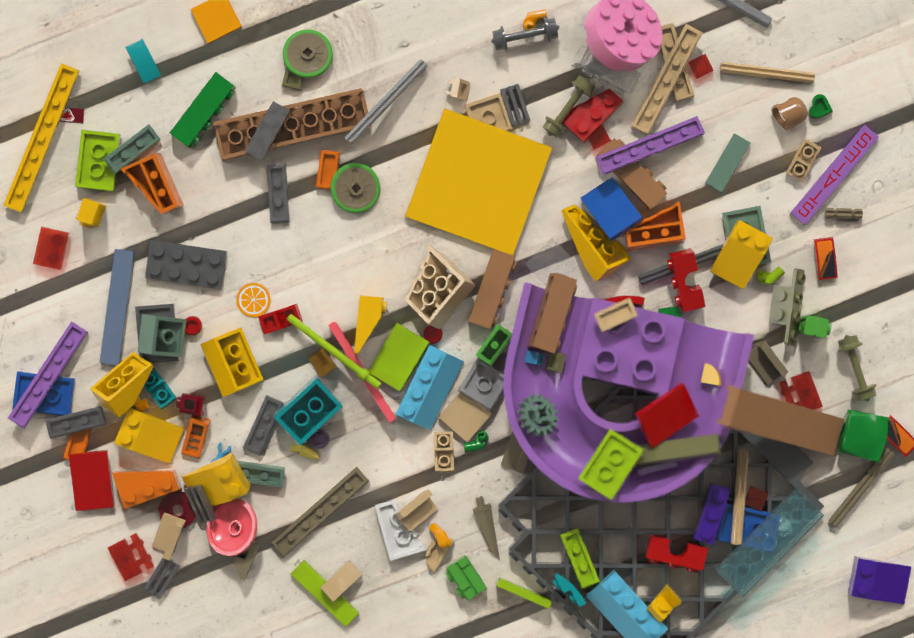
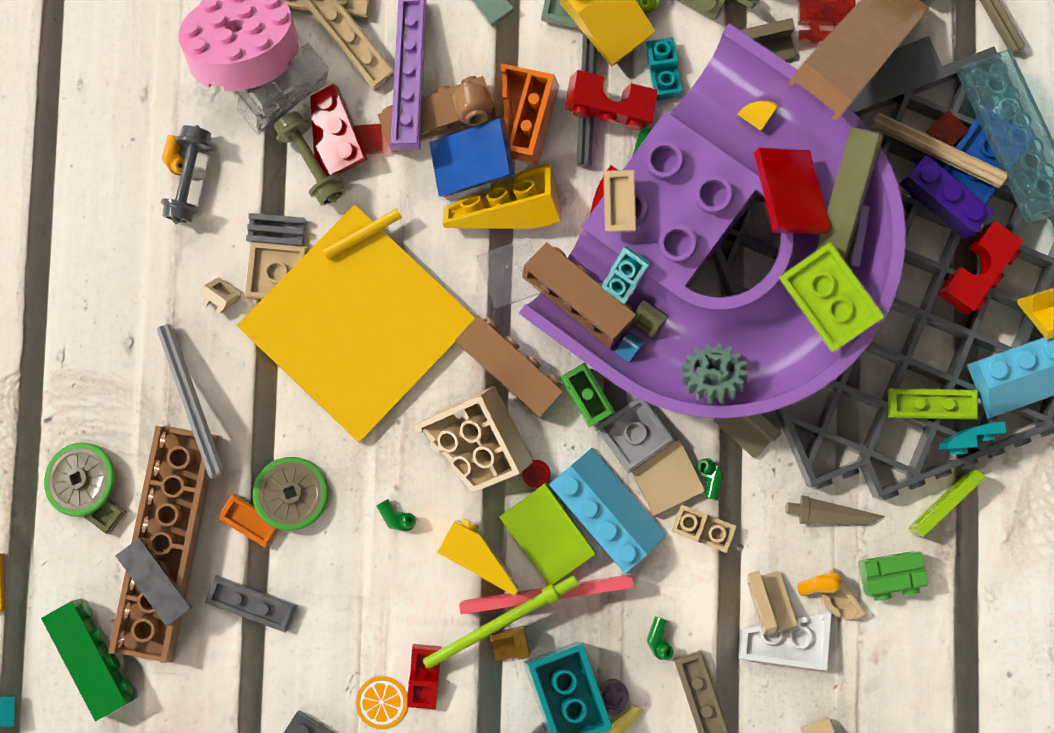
camera: 60 degrees left, 5 degrees down
none -> yellow bar [322,208,402,259]
none -> green arm [376,499,416,532]
none -> medium nougat head [452,81,493,126]
none -> teal slope [601,245,651,304]
none -> teal slope [646,37,683,101]
none -> green arm [647,616,674,660]

